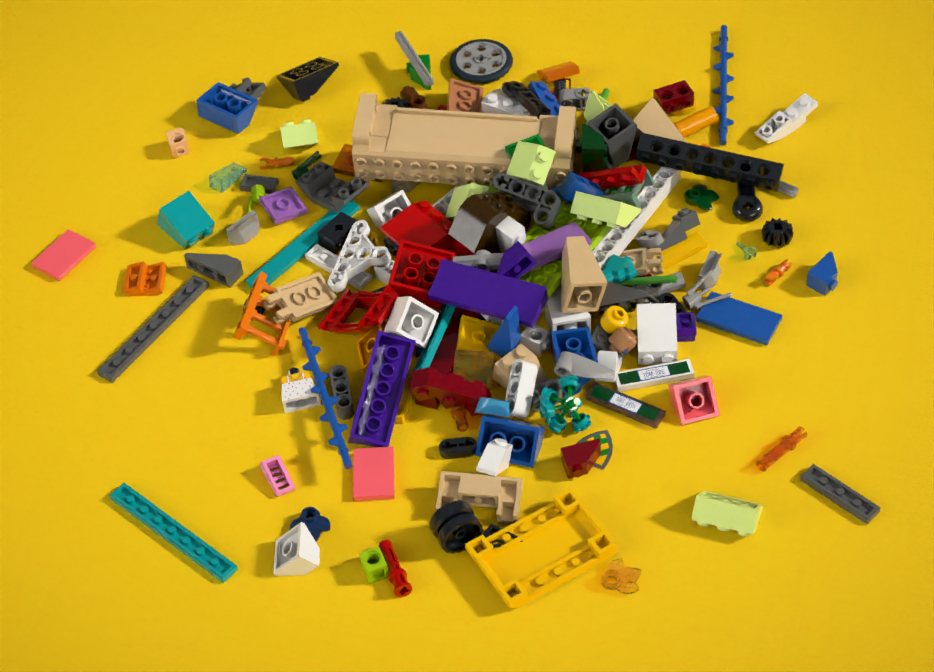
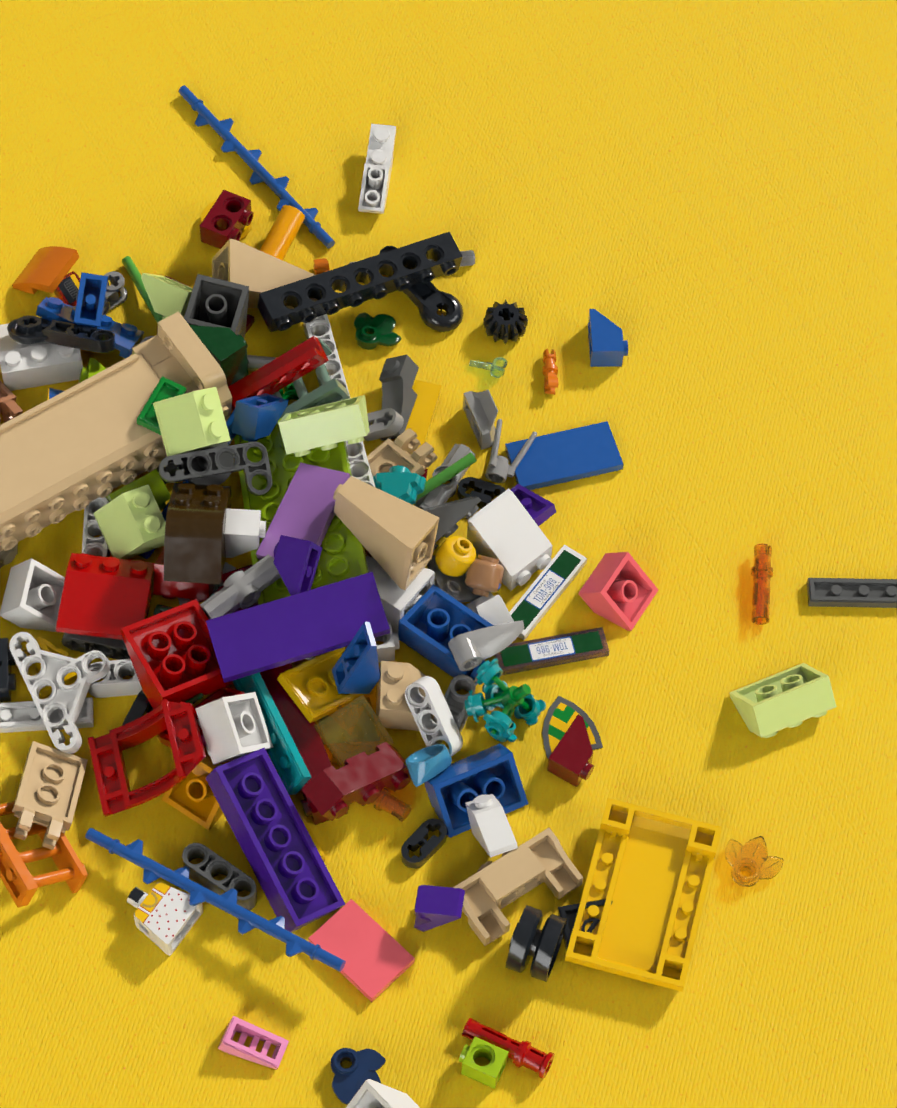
camera: 50 degrees left, 10 degrees up
none -> blue slope [74,272,108,328]
none -> dark purple slope [414,885,465,932]

